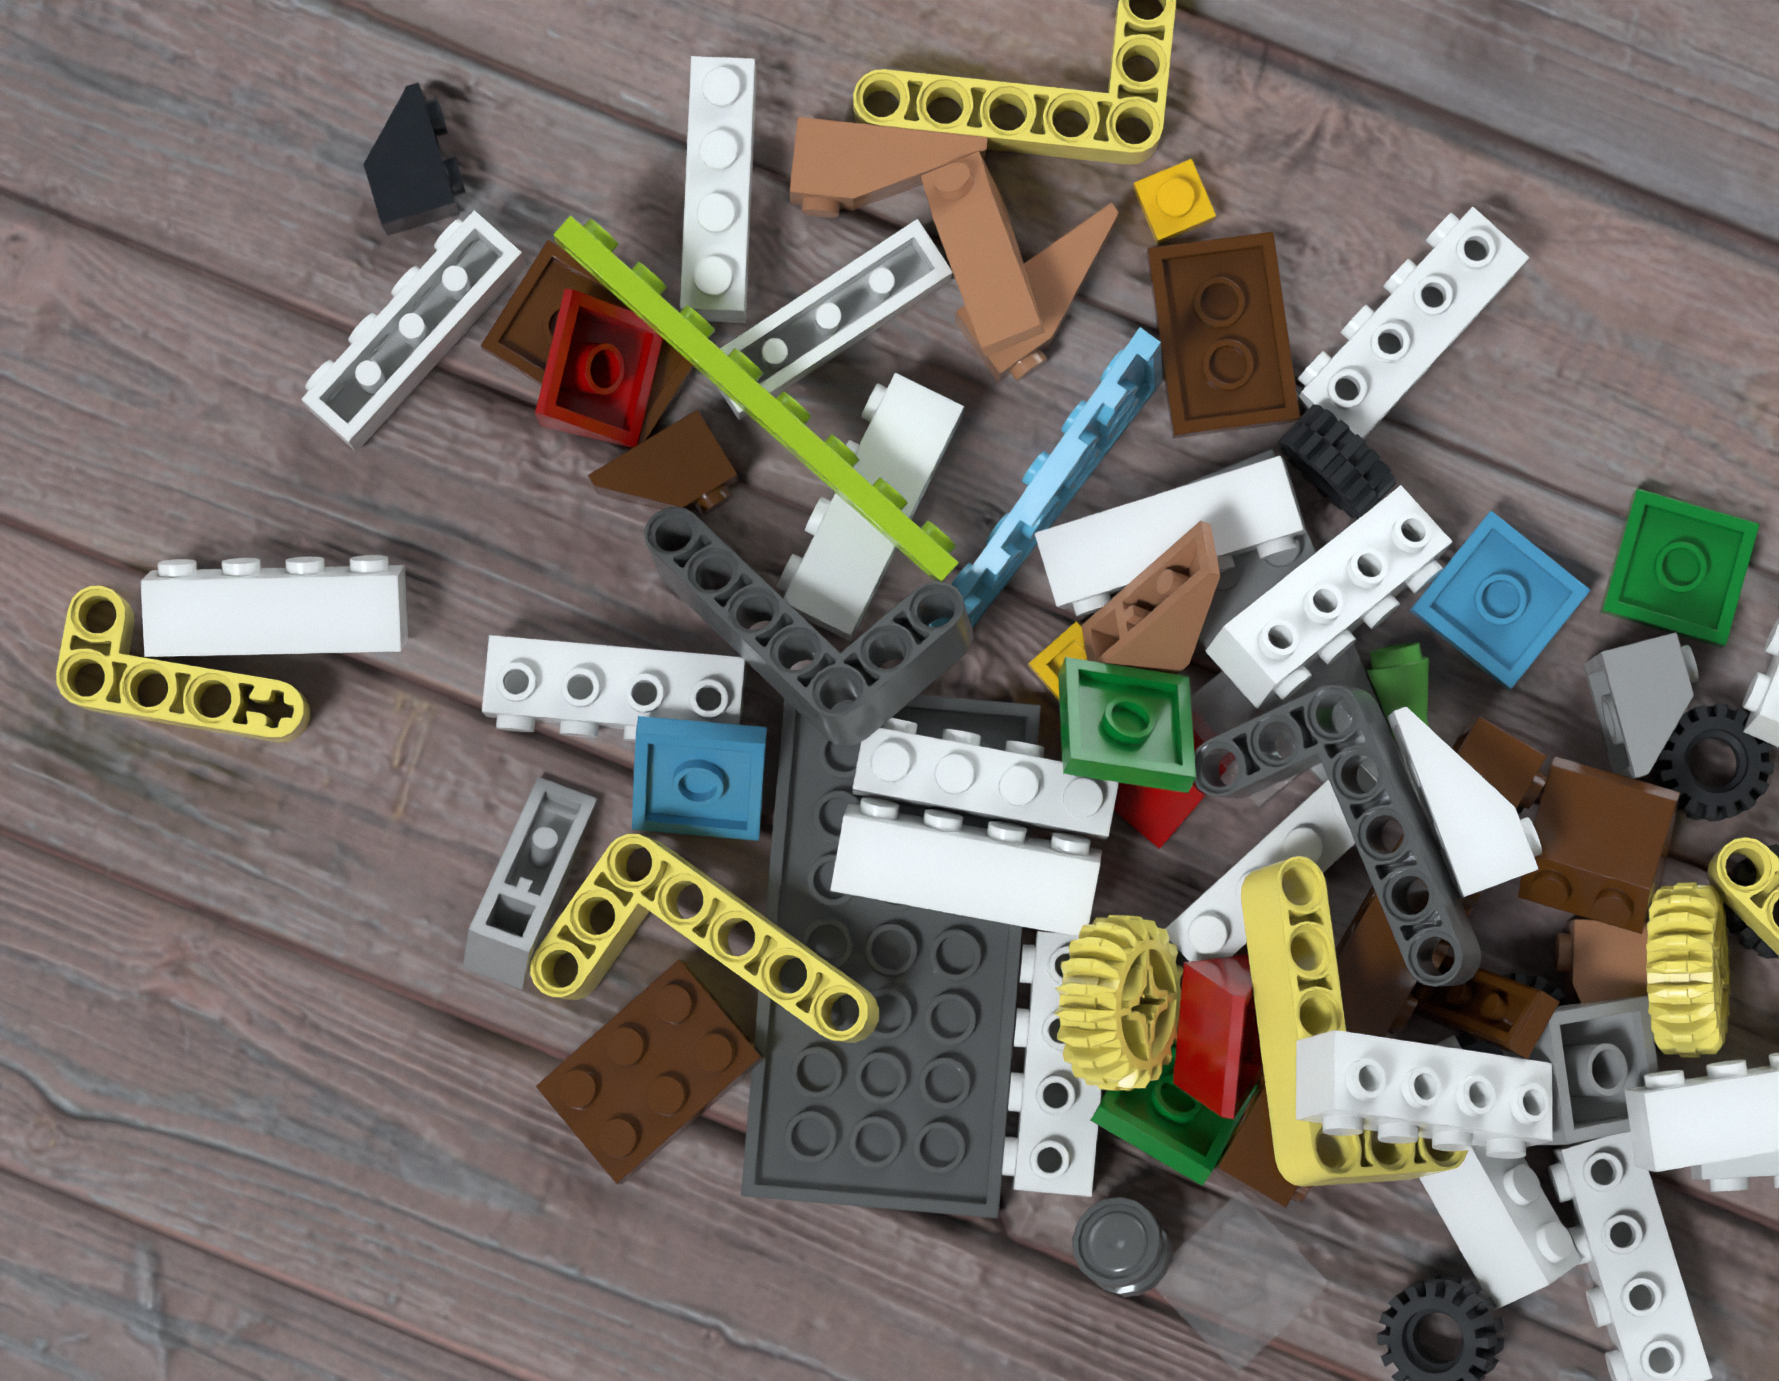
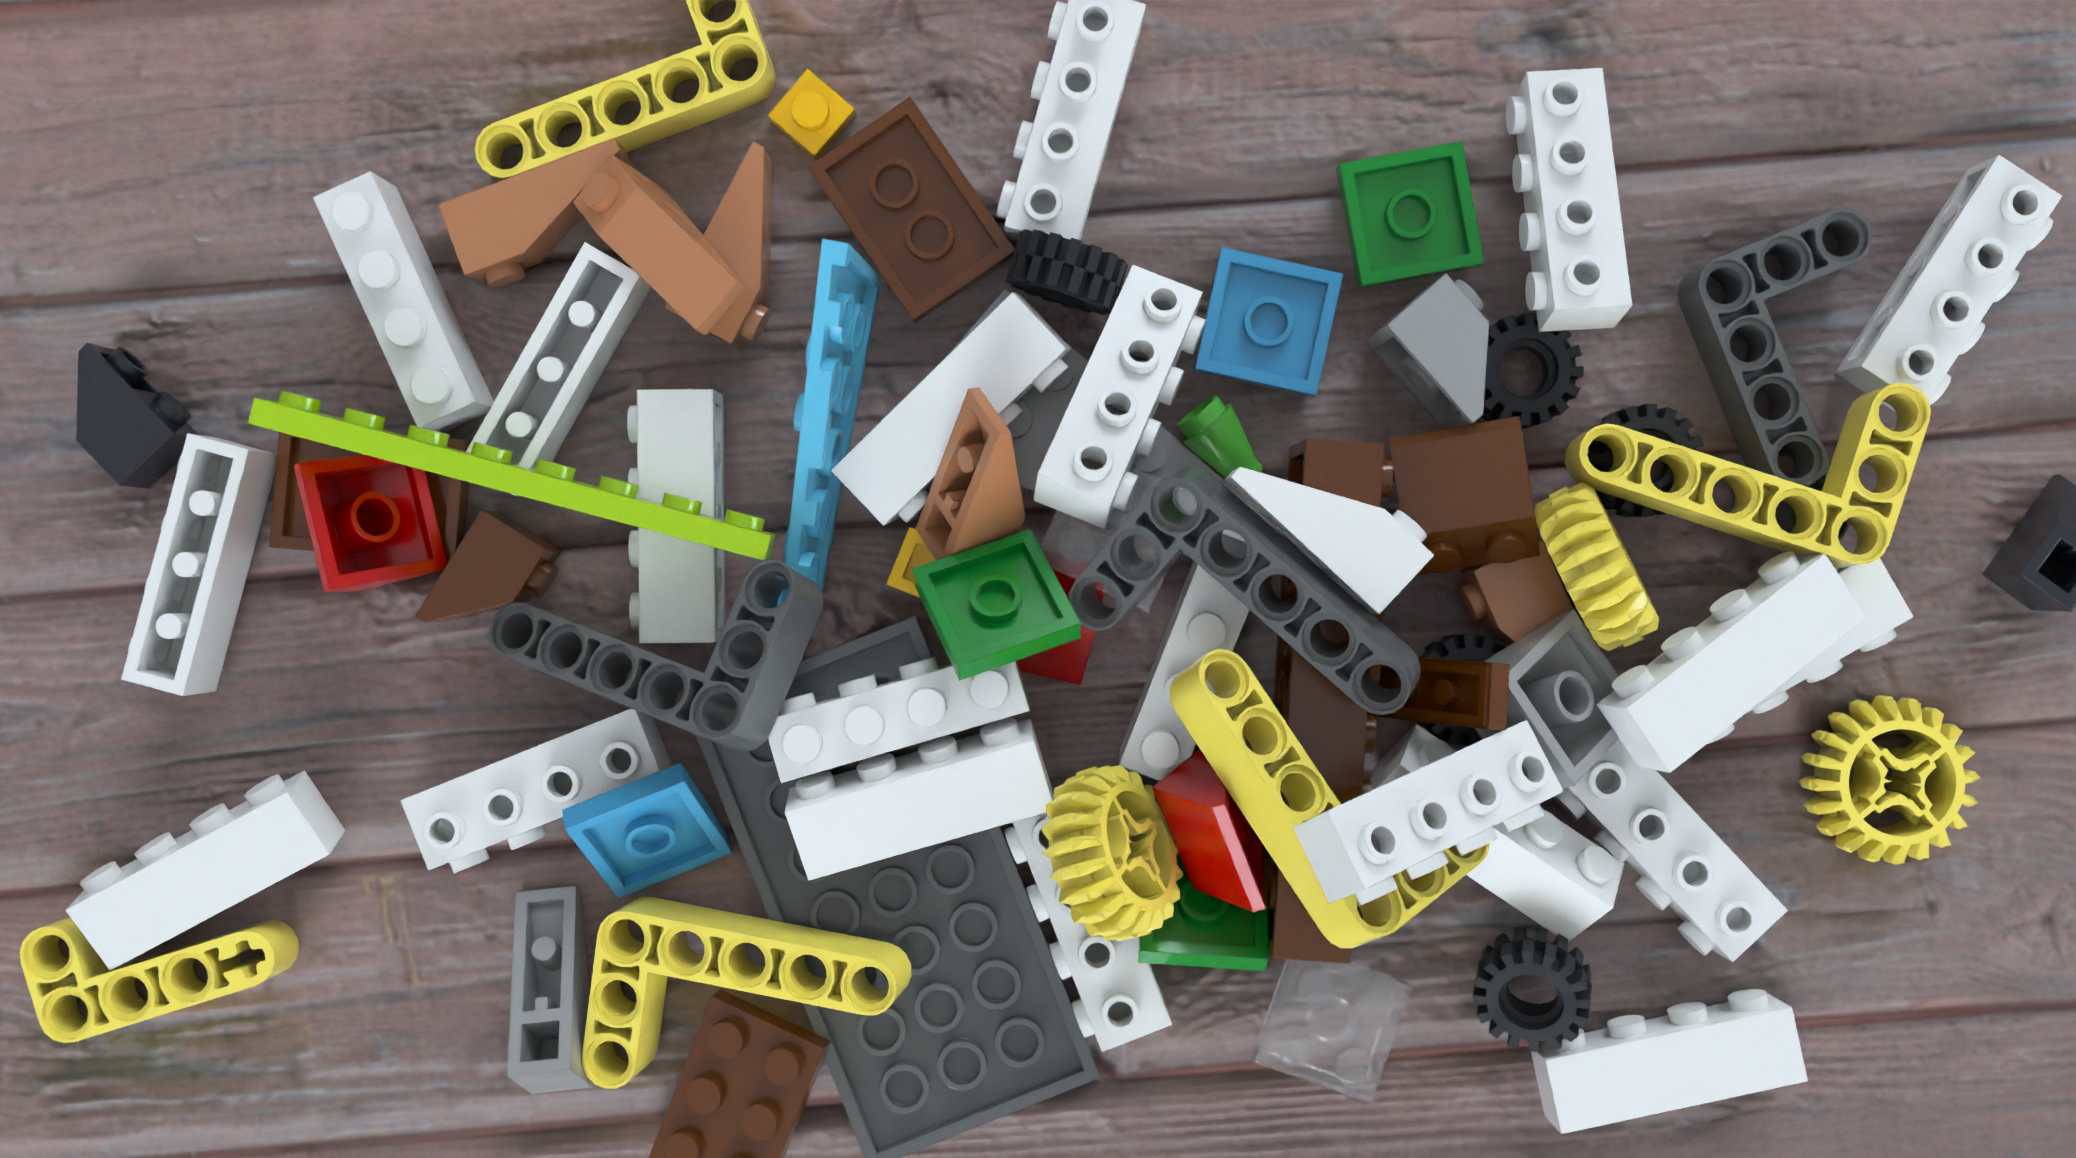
camera: 20 degrees left, 5 degrees up
dark grey wheel [1072,1197,1172,1297] -> none

